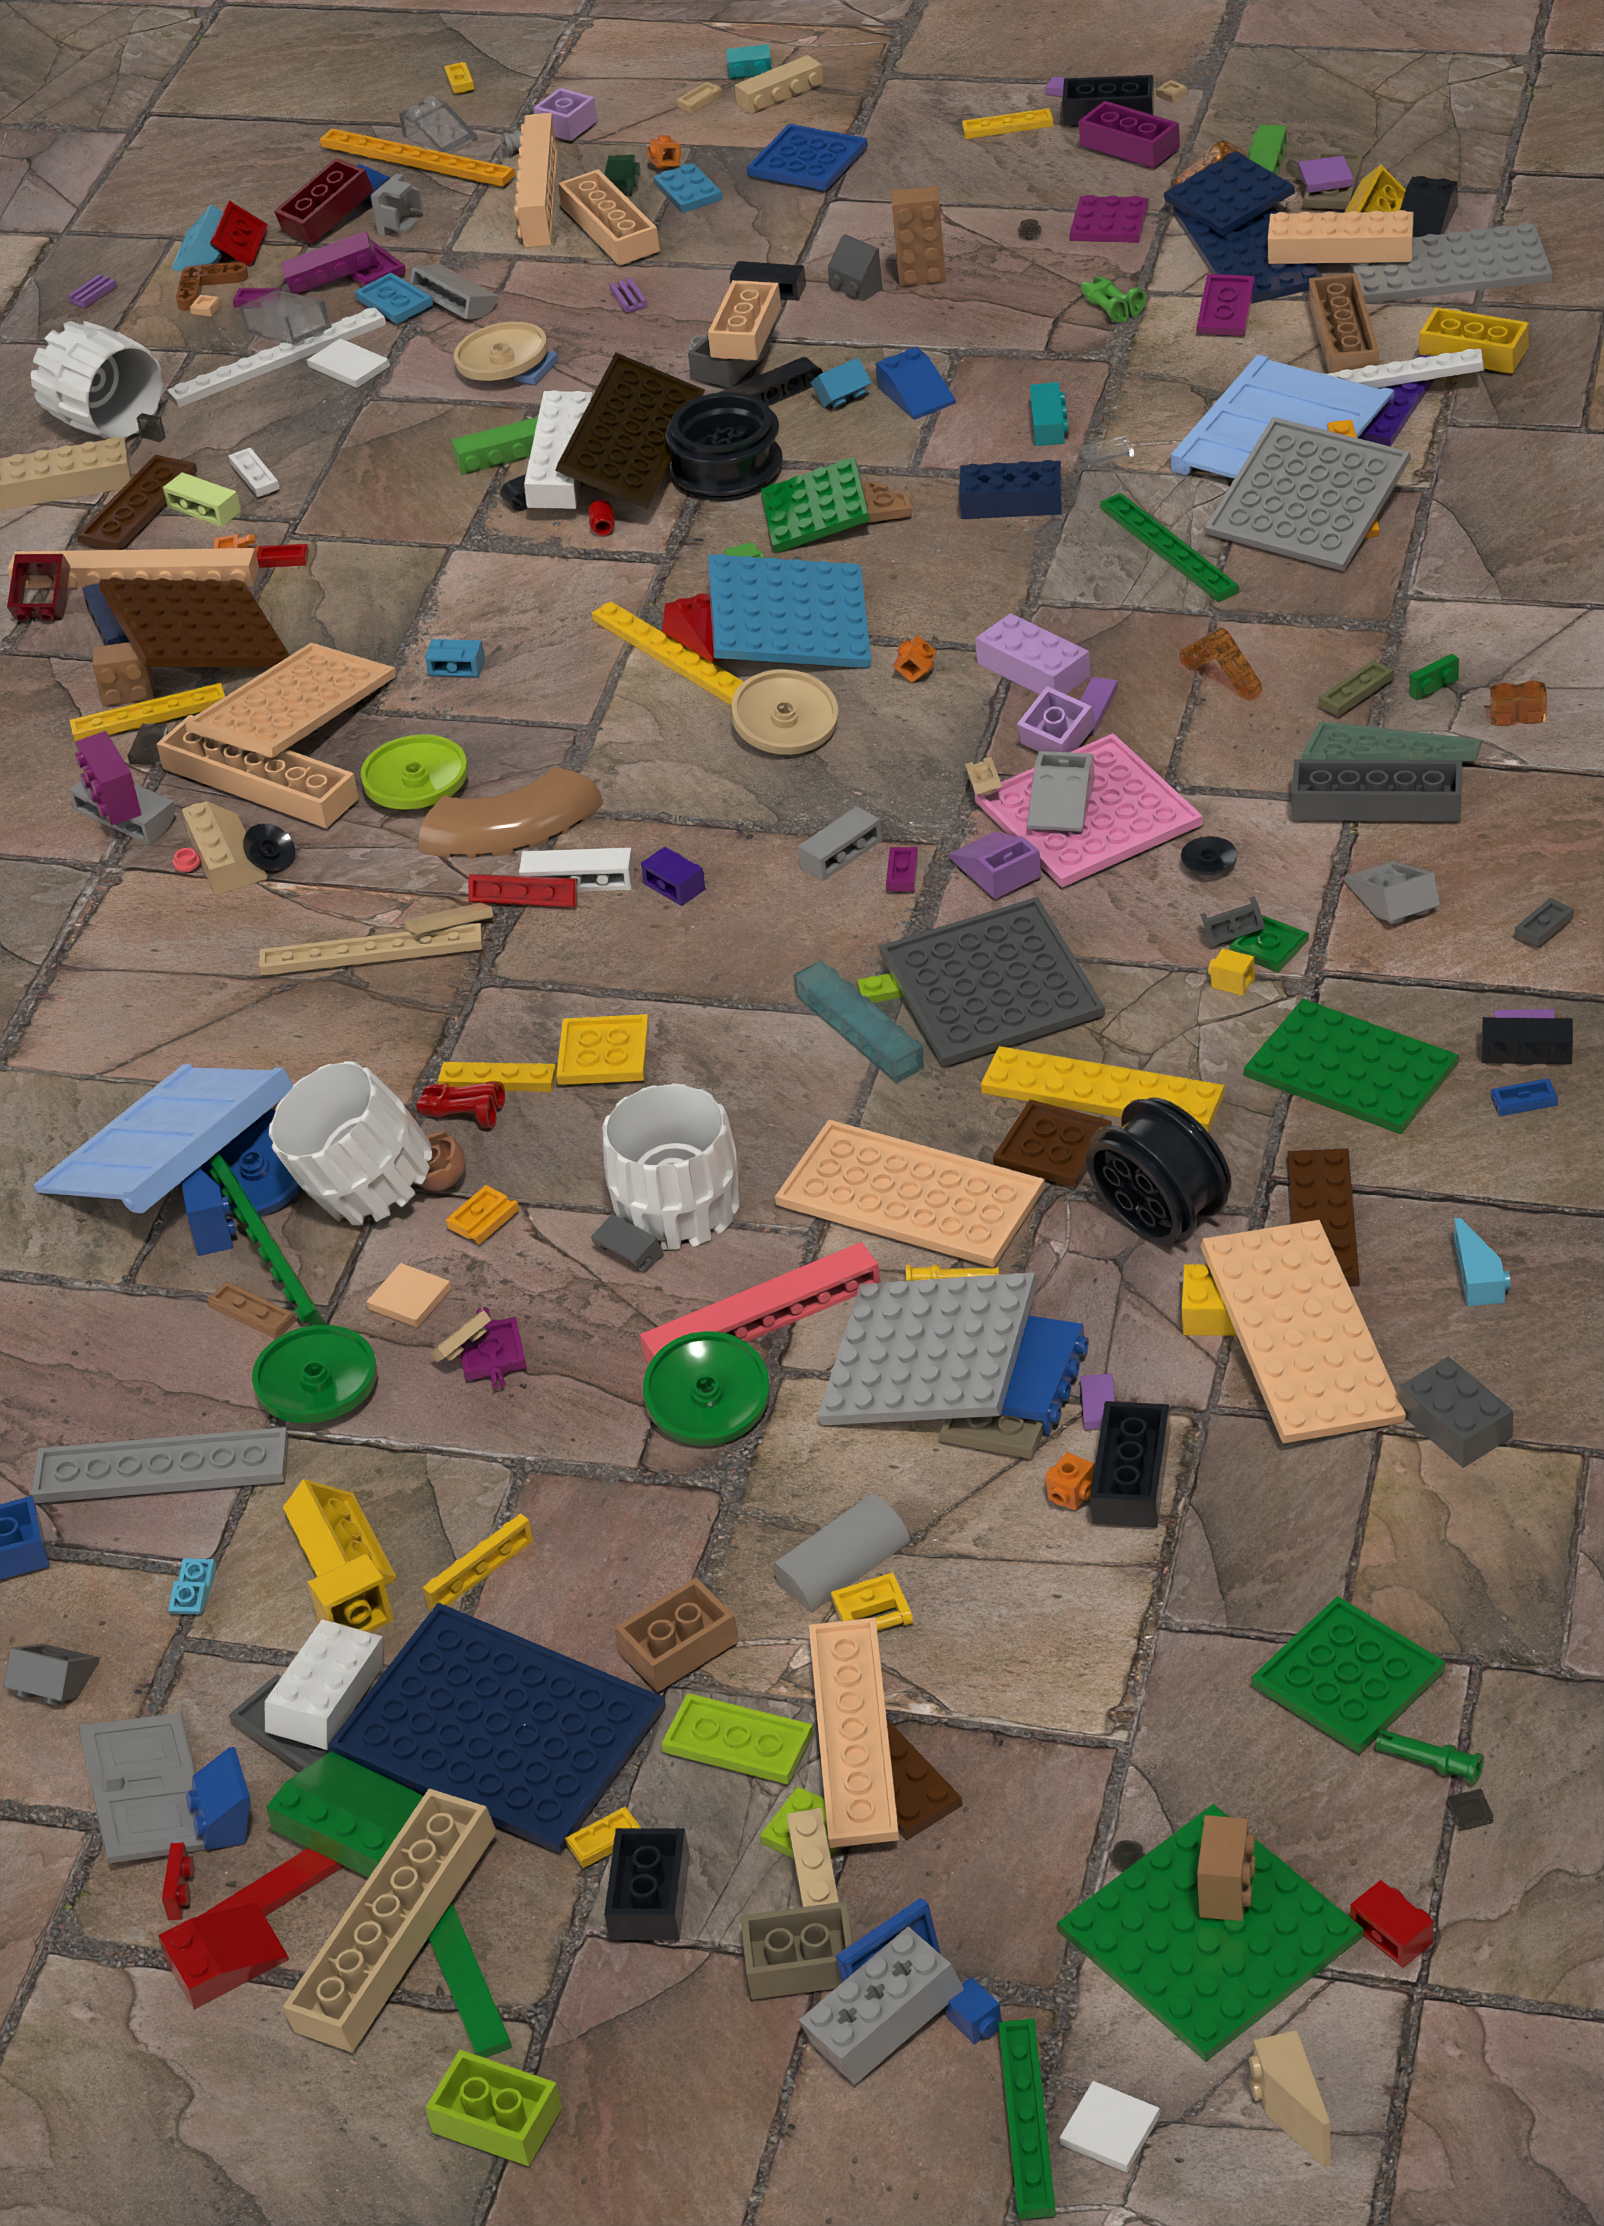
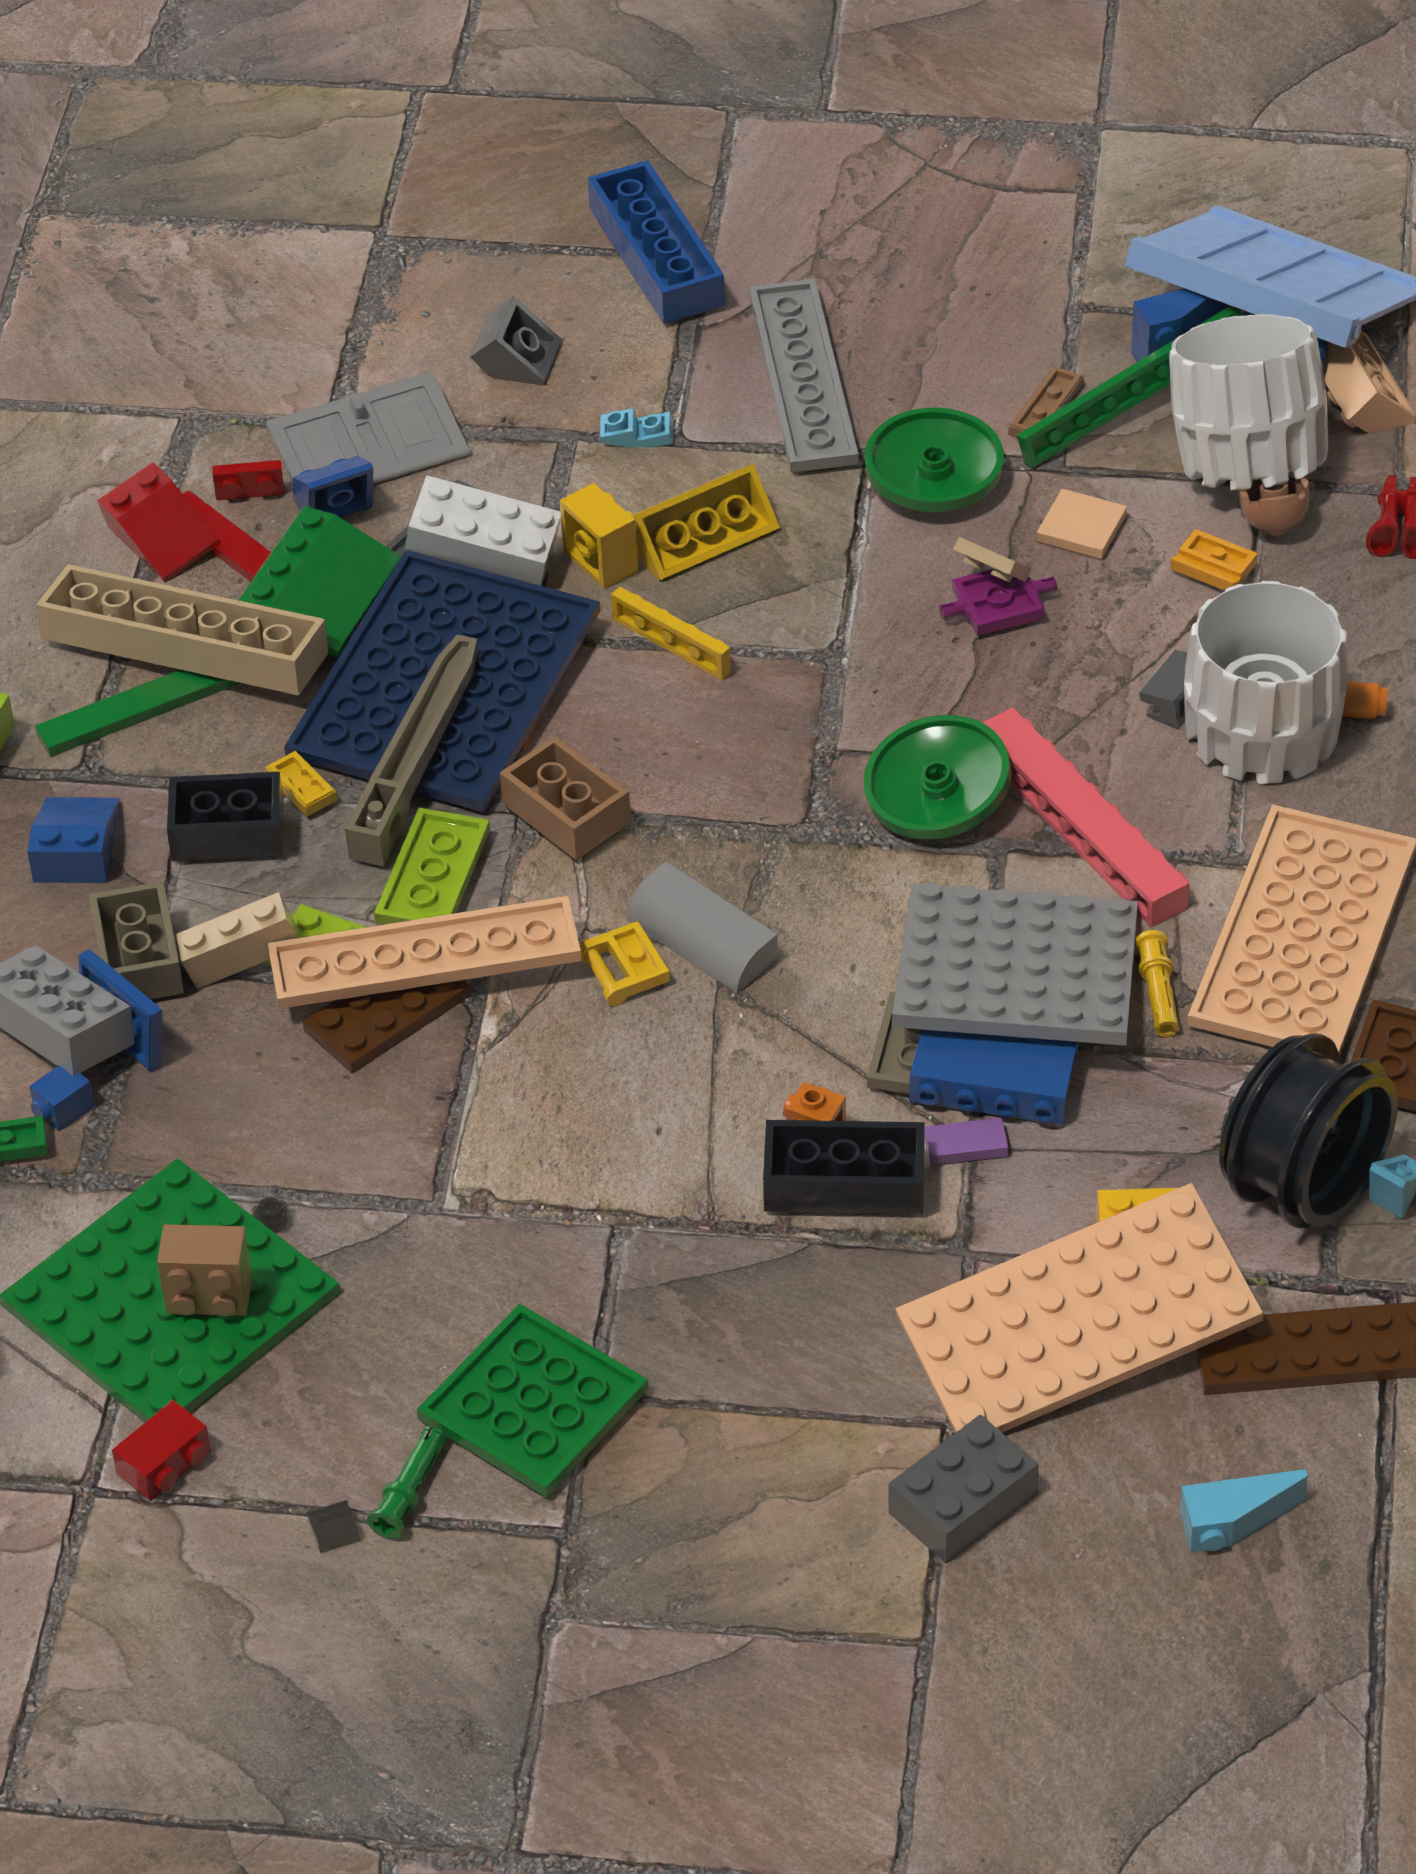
camera: 80 degrees right, 5 degrees up
none -> blue slope [27,797,120,883]
none -> dark tan piece [345,635,478,866]

